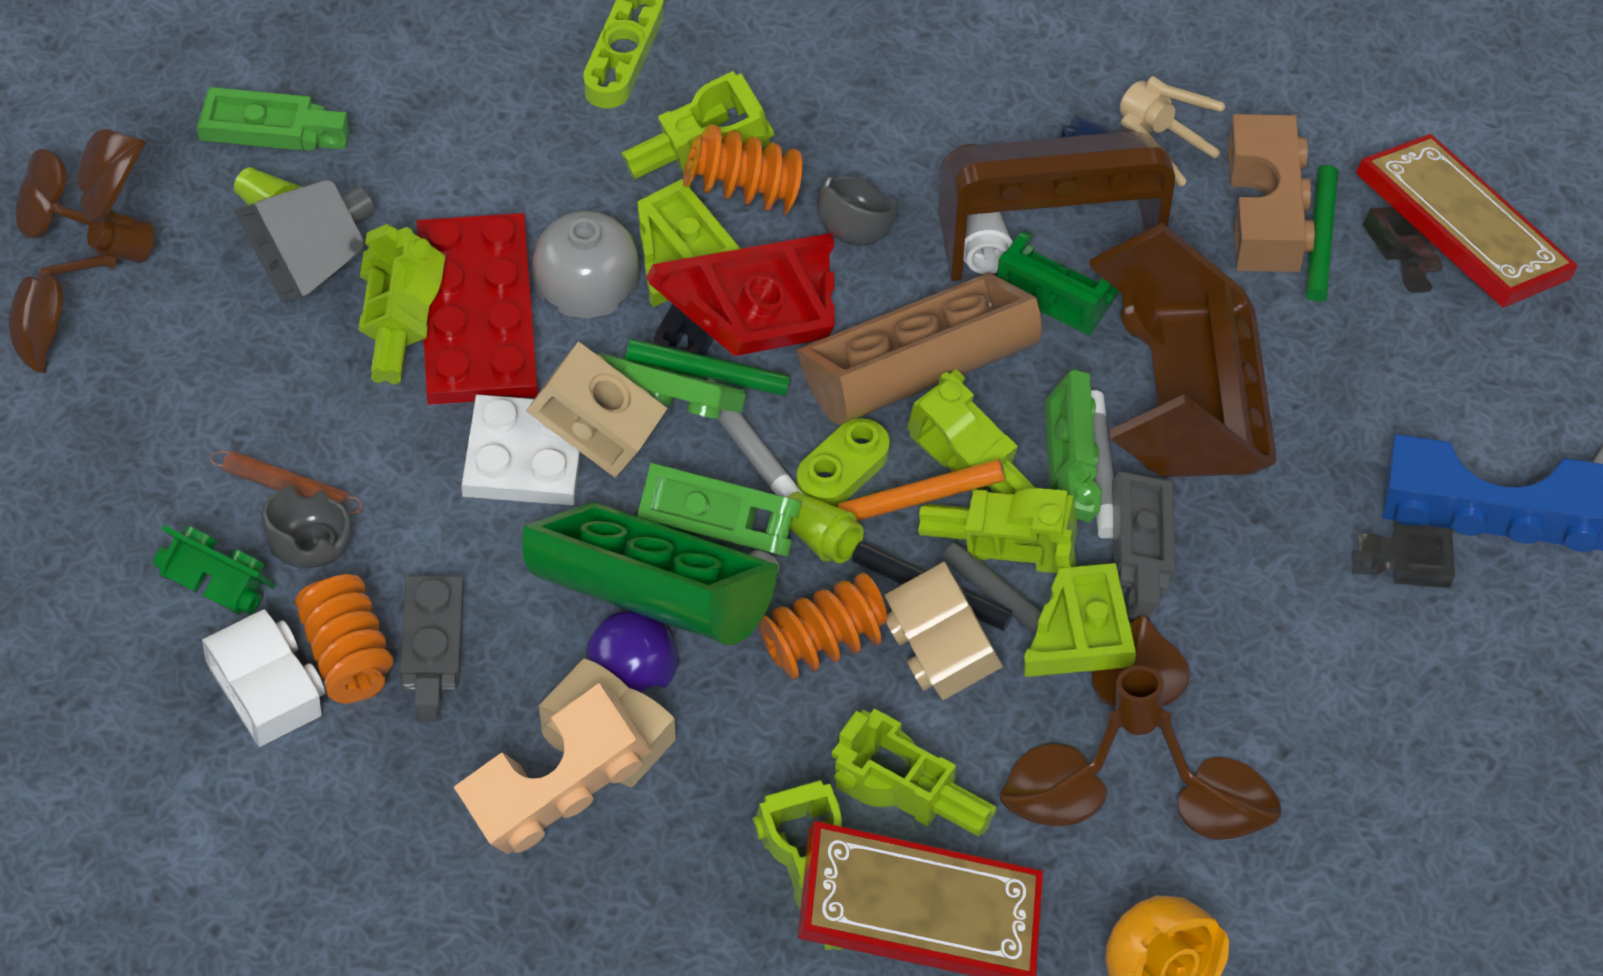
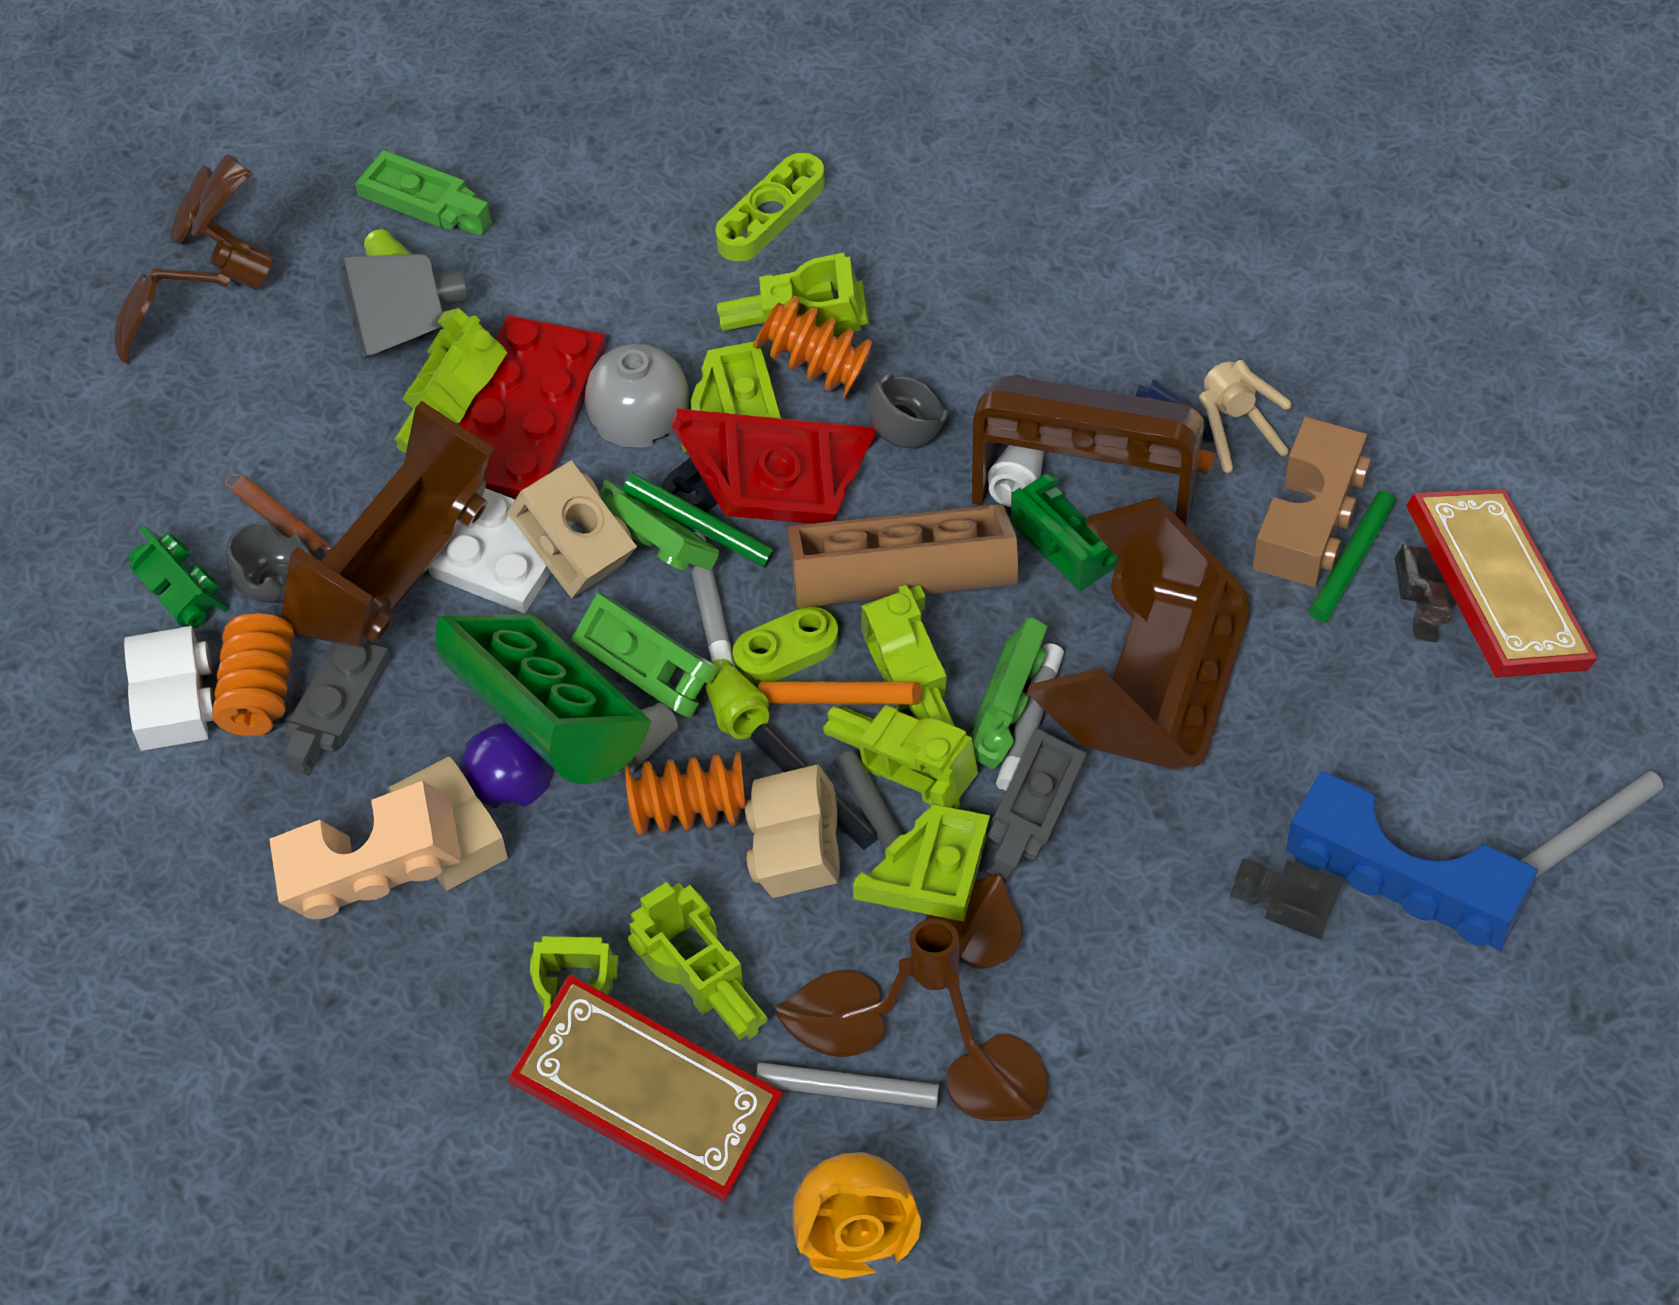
camera: 25 degrees right, 0 degrees up
none -> reddish brown windscreen [281,401,495,647]
none -> light grey bar [756,1062,940,1109]

